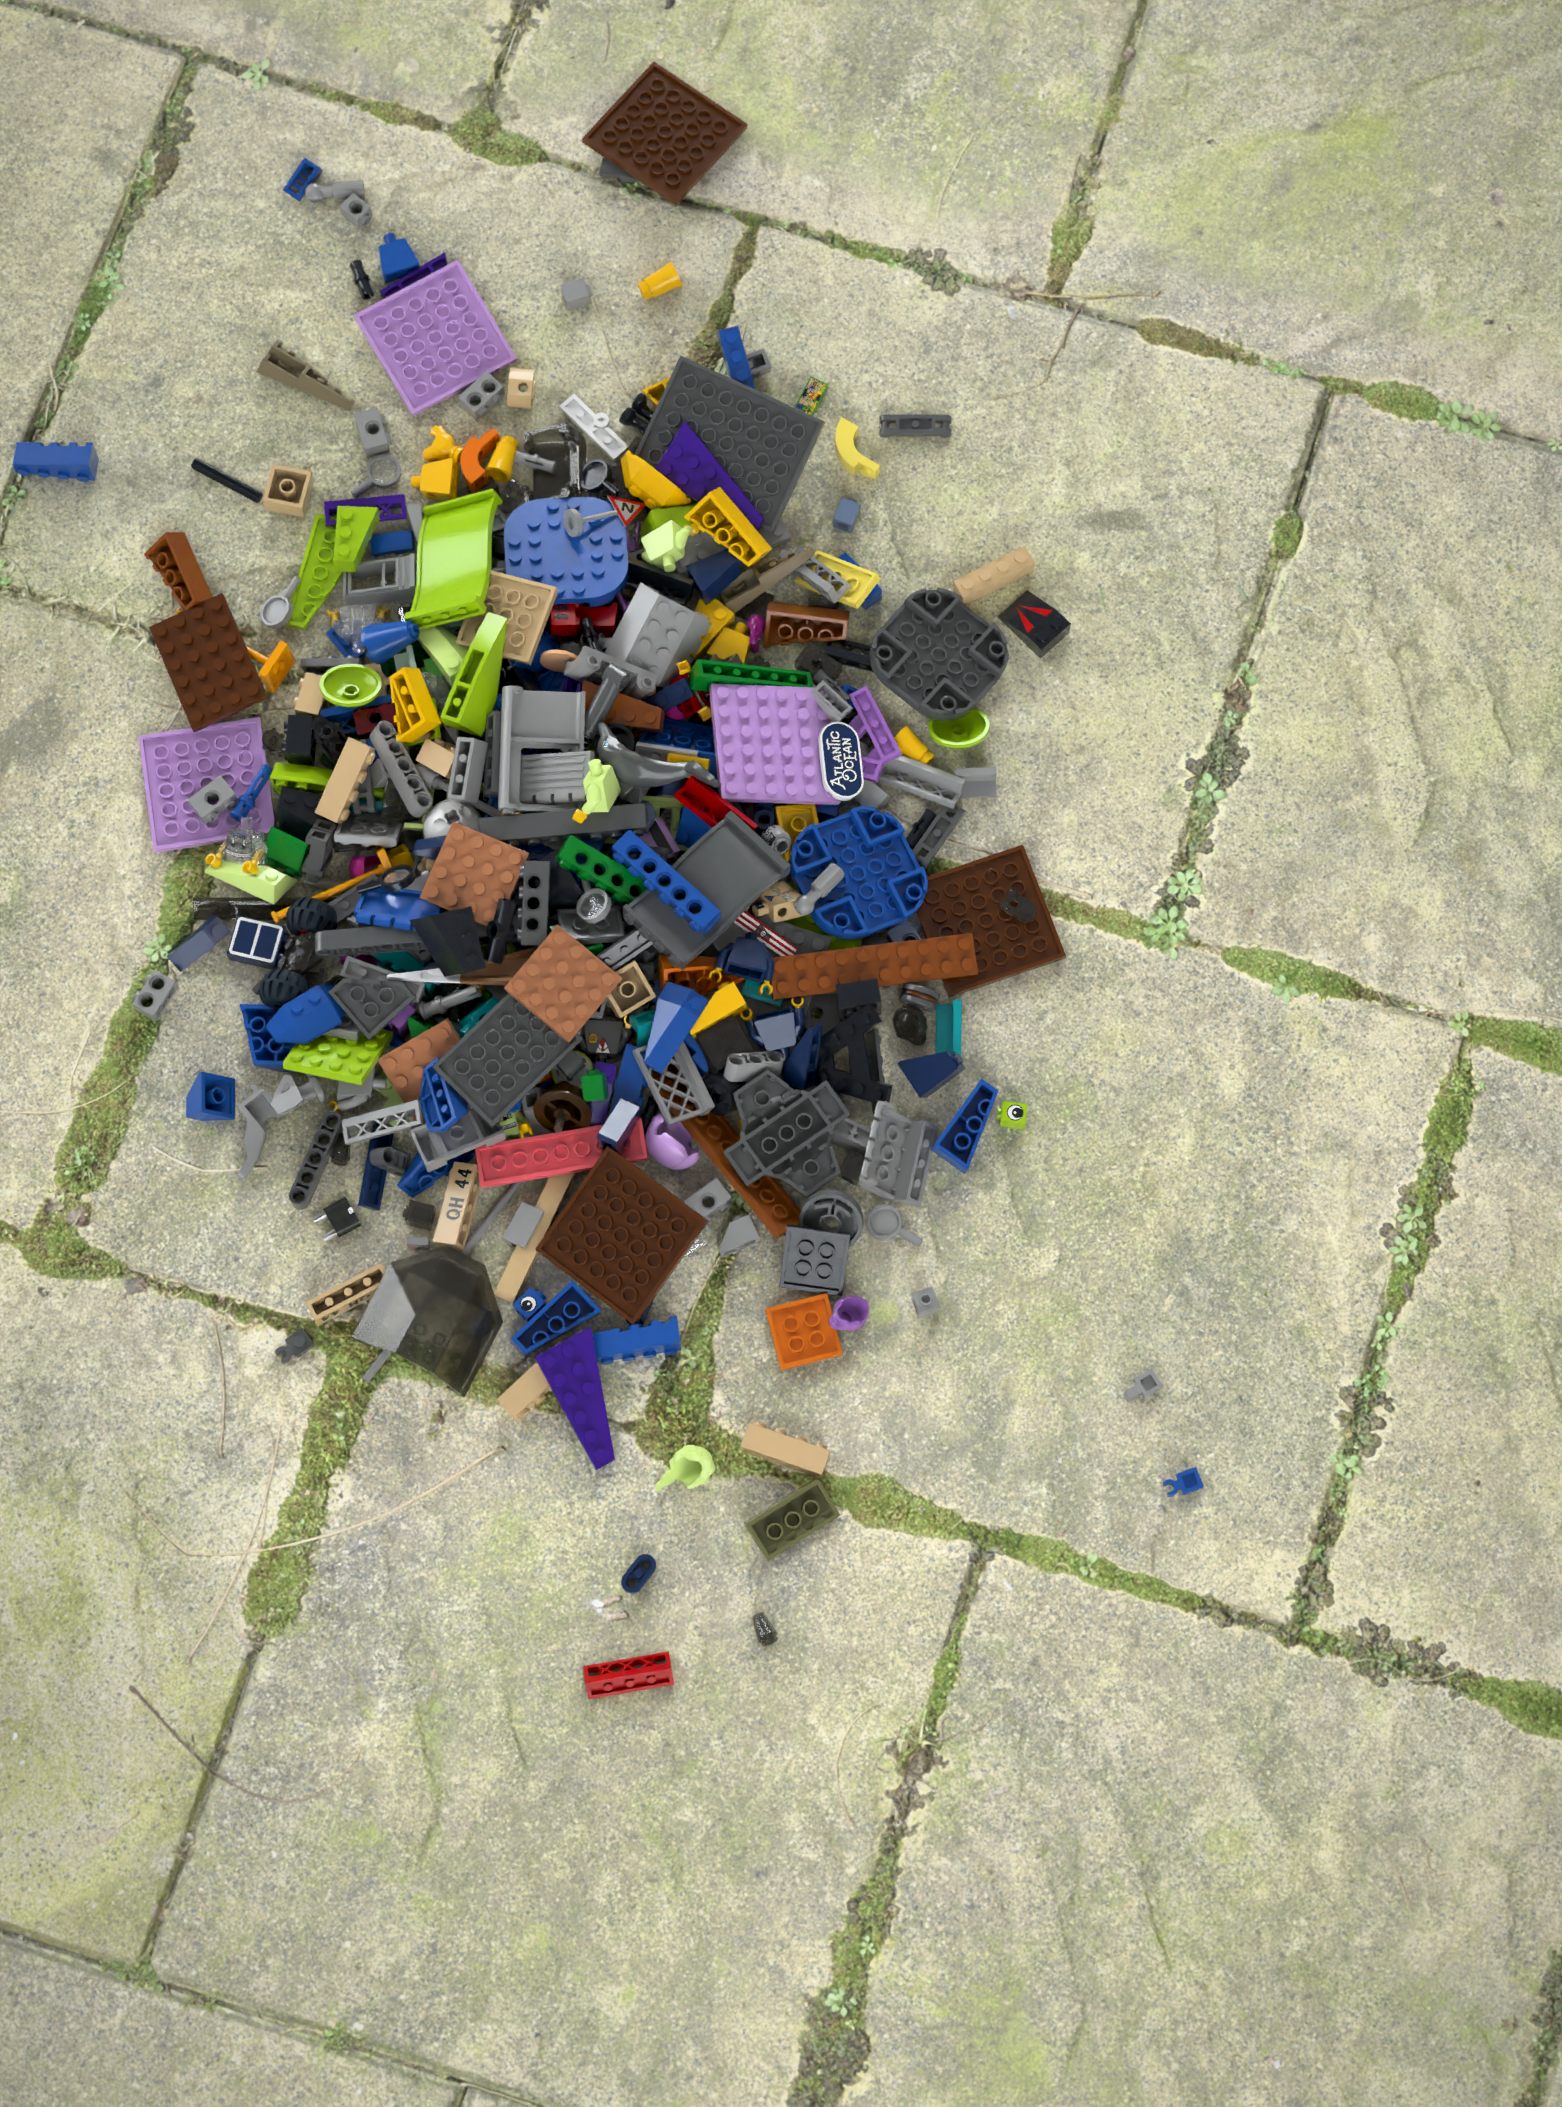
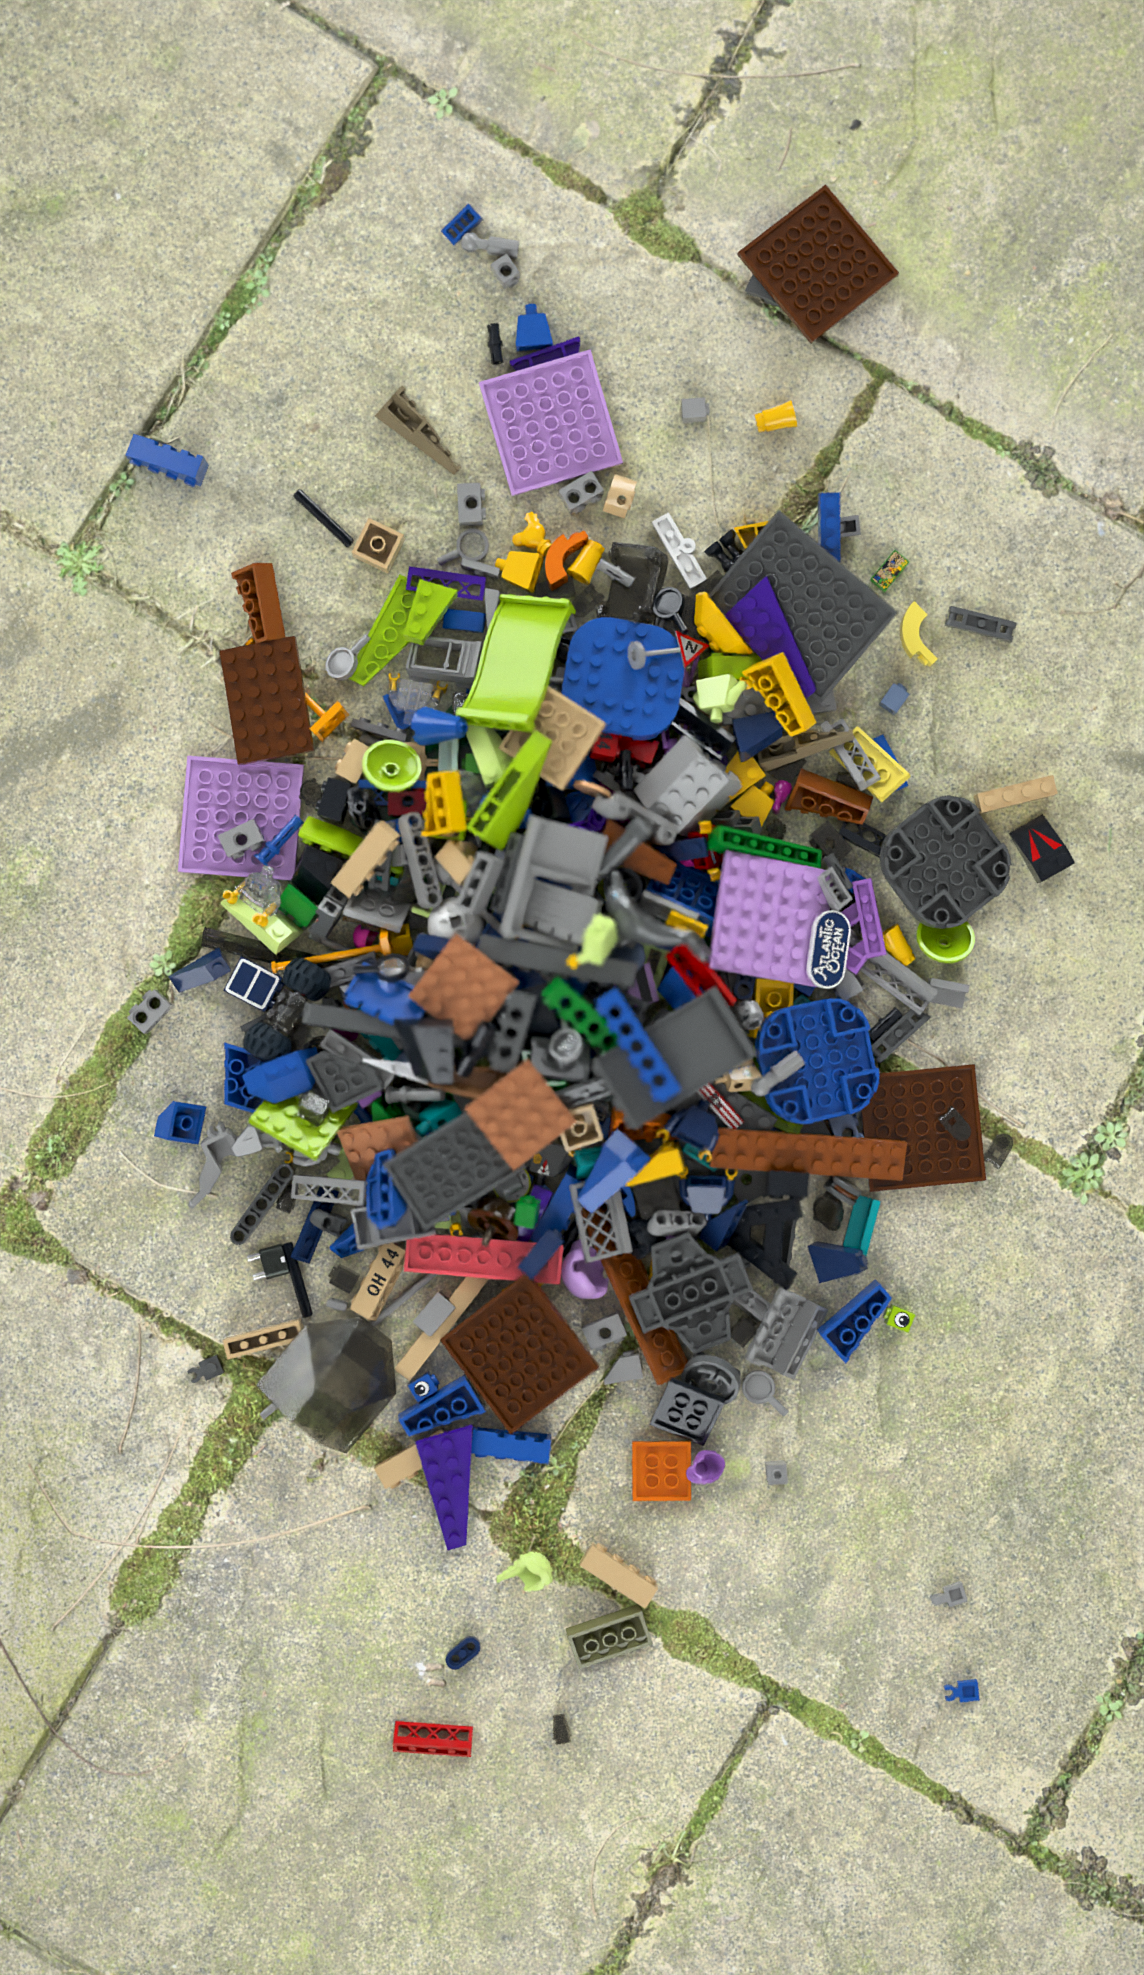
camera: 10 degrees right, 15 degrees up
none -> black axle [282,1242,313,1318]
none -> clear smoke brick [298,1092,330,1127]
none -> light grey plate [461,558,500,579]
none -> clear smoke plate [984,1133,1013,1169]

